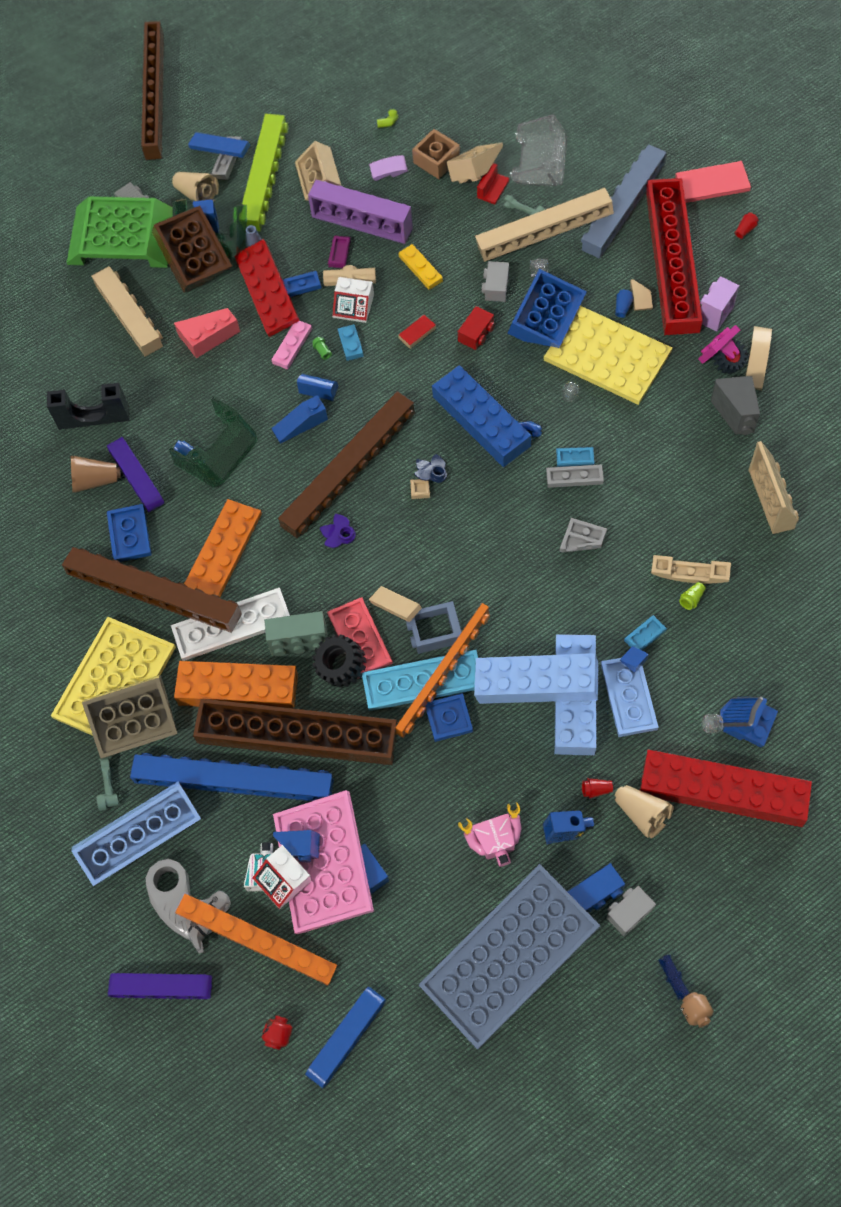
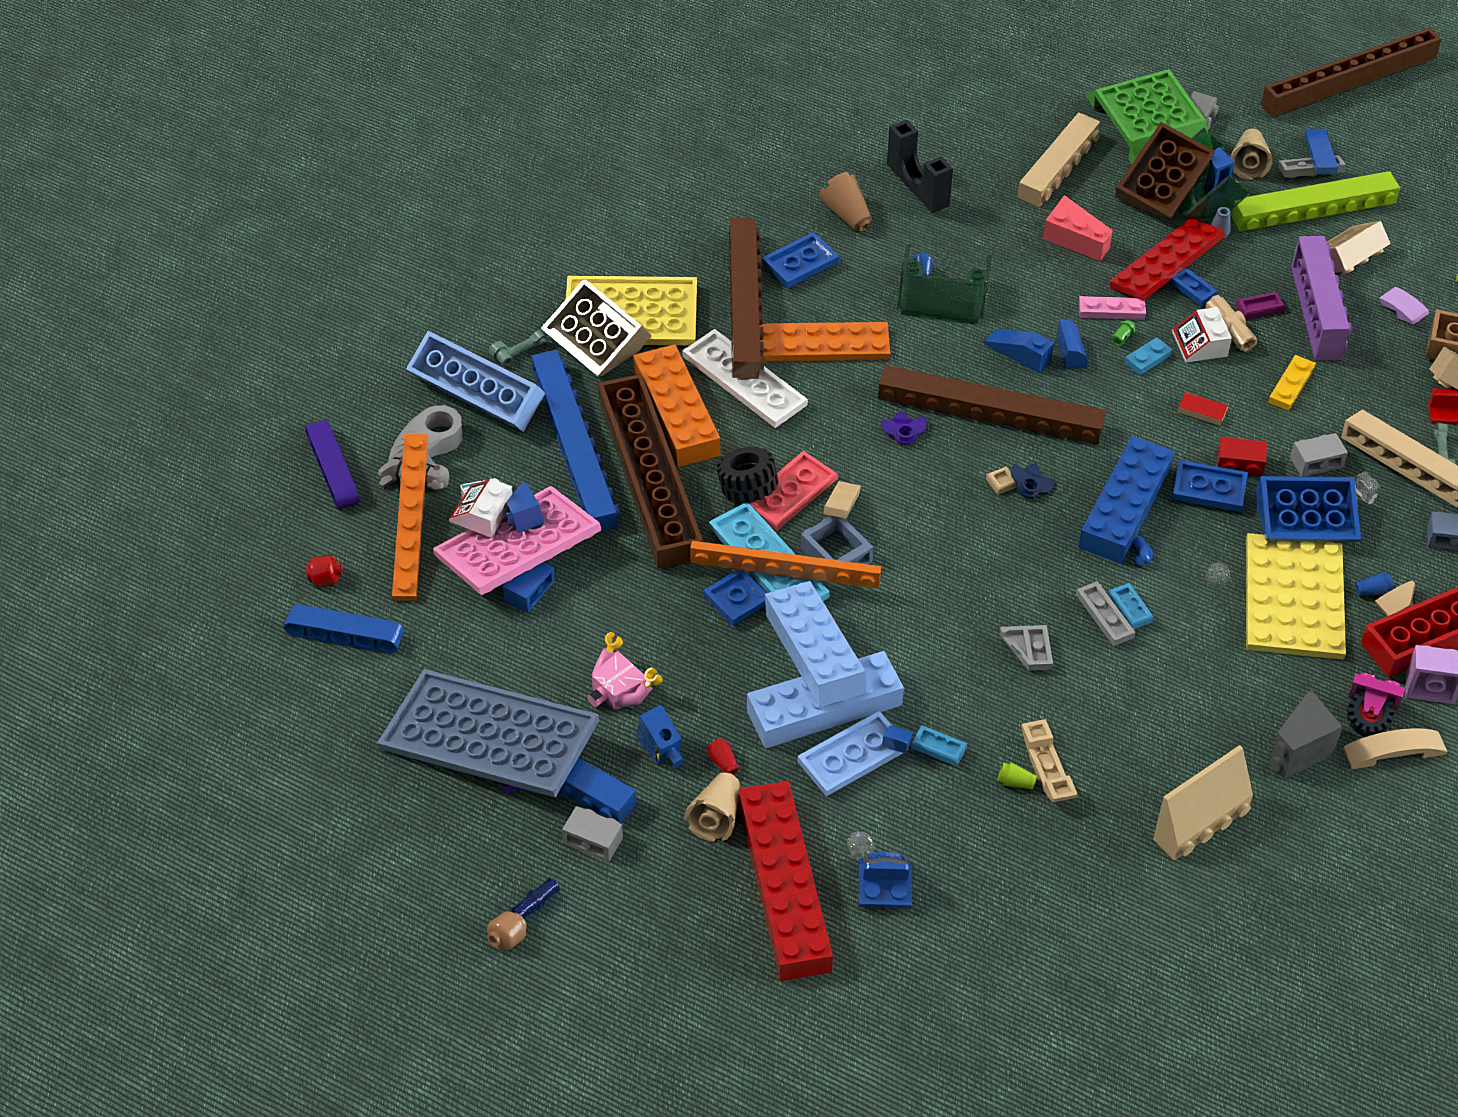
camera: 60 degrees right, 15 degrees down
dark purple beam [106,437,165,512] -> none
sand green brick [264,611,328,656] -> none
none -> blue plate [1172,460,1248,512]

